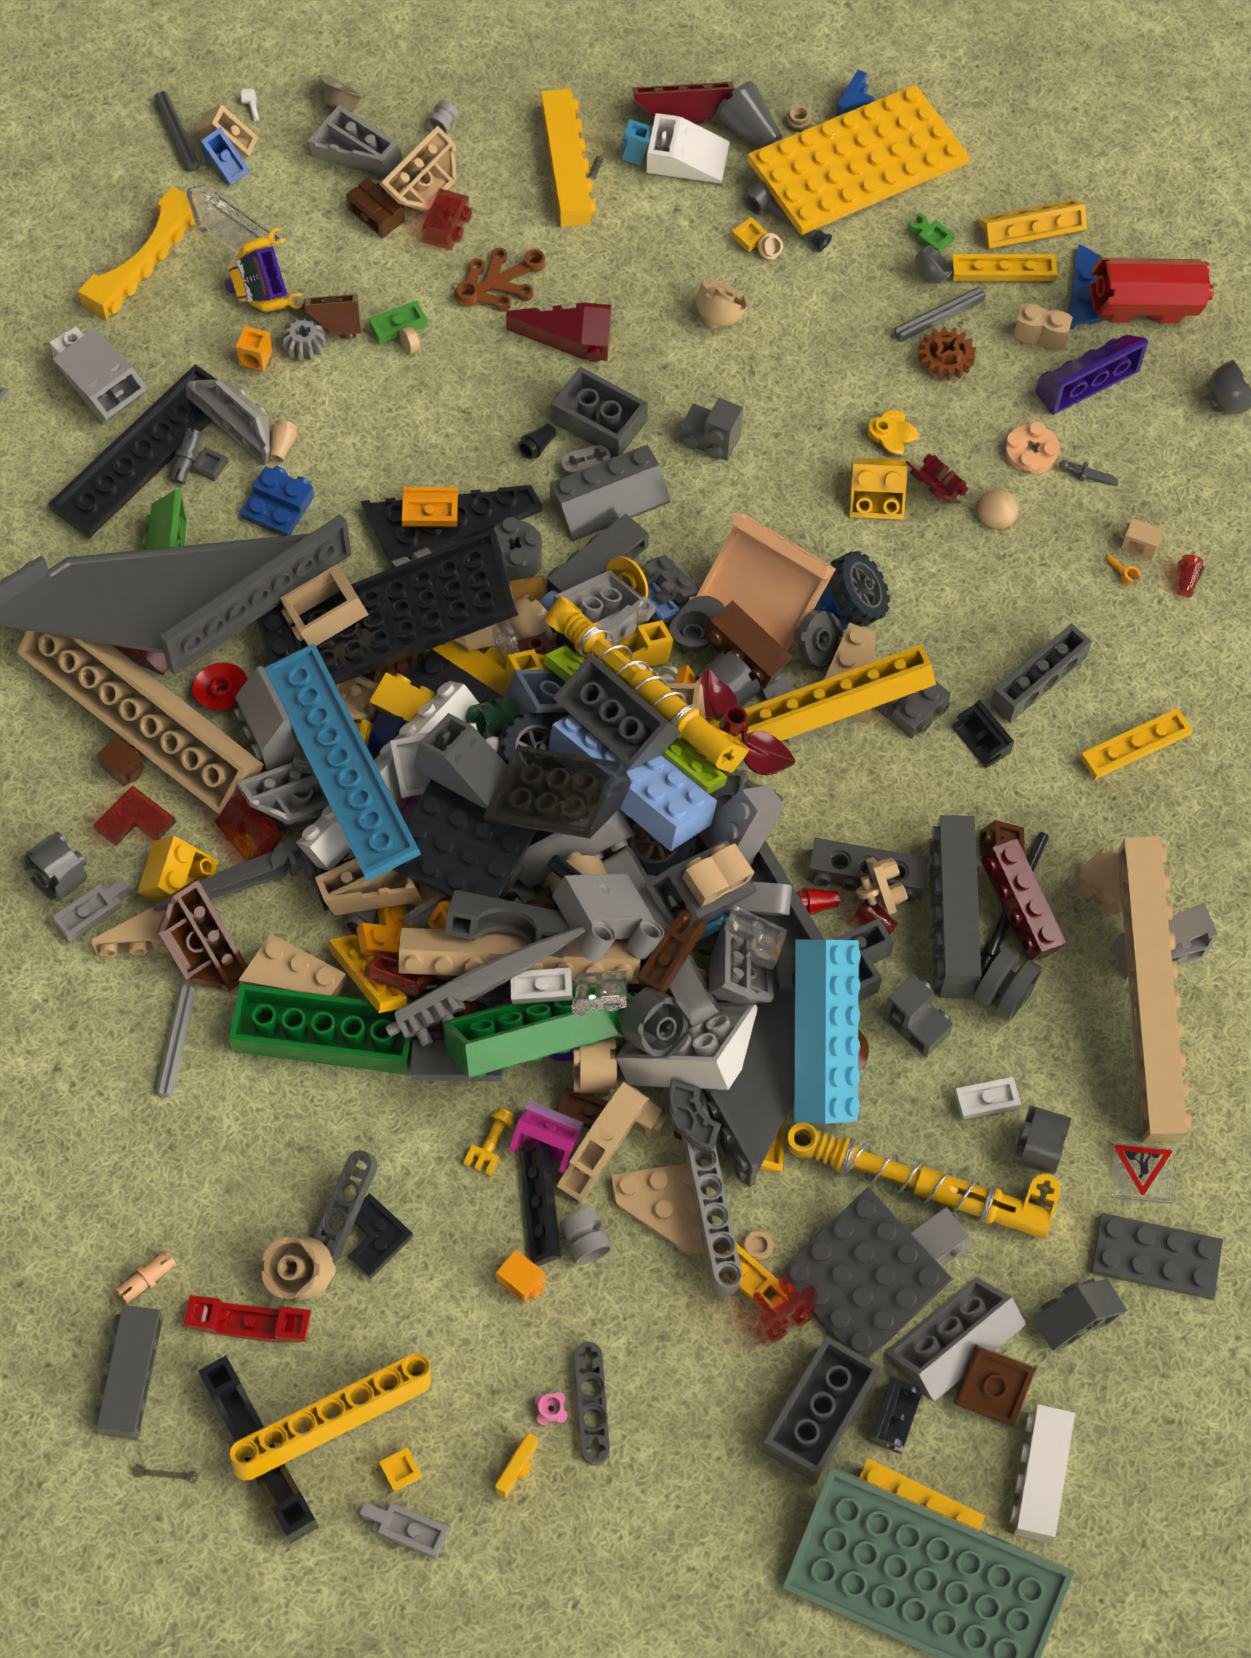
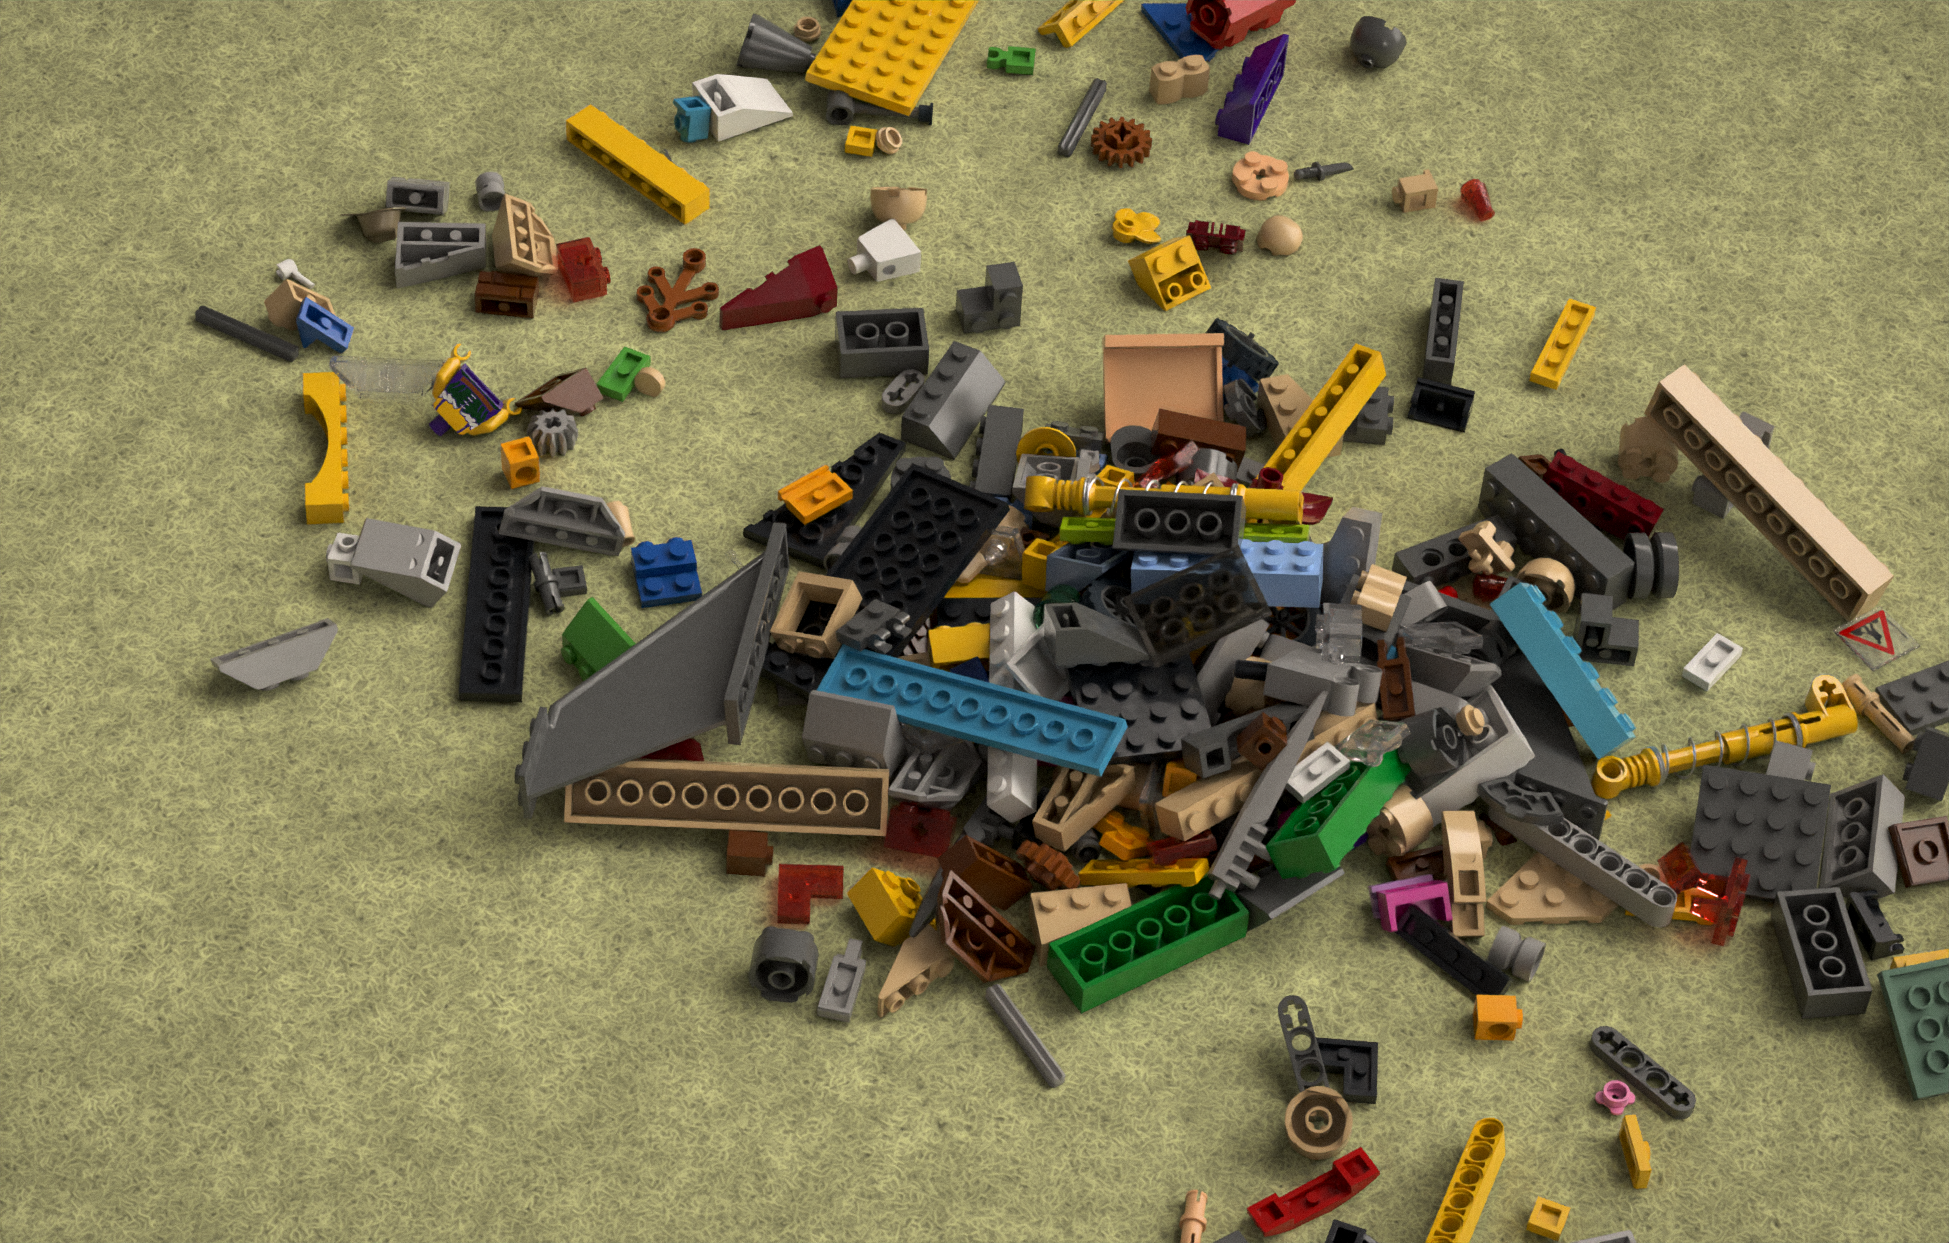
camera: 40 degrees left, 15 degrees down
red dish [192,662,248,711] -> none
yellow hinge [463,1107,514,1177] -> none
black cone [518,423,557,459] -> none
dark red wedge [632,81,735,124] -> none
dark grey hair [915,245,953,283] -> none
yellow plate [951,254,1058,281] -> none
dark grey brick [1013,1105,1071,1175] -> none
light orange hand [1106,555,1140,586] -> none
none -> light grey brick [386,177,450,215]
none -> dark grey plate [836,599,912,654]
none -> white torso [848,219,921,282]
none -> reddish brown brick [937,835,1033,911]
none -> dark orange gear [1015,840,1081,891]
none -> clear red plate [1129,441,1200,489]
none -> reddish brown brick [1236,711,1288,771]
none -> clear brick [1315,603,1363,665]
none -> tan plate [1456,705,1485,736]
none -> tan cylinder [1515,557,1576,615]
none -> clear red plate [1657,841,1703,895]
none -> tan pin [1841,674,1916,754]

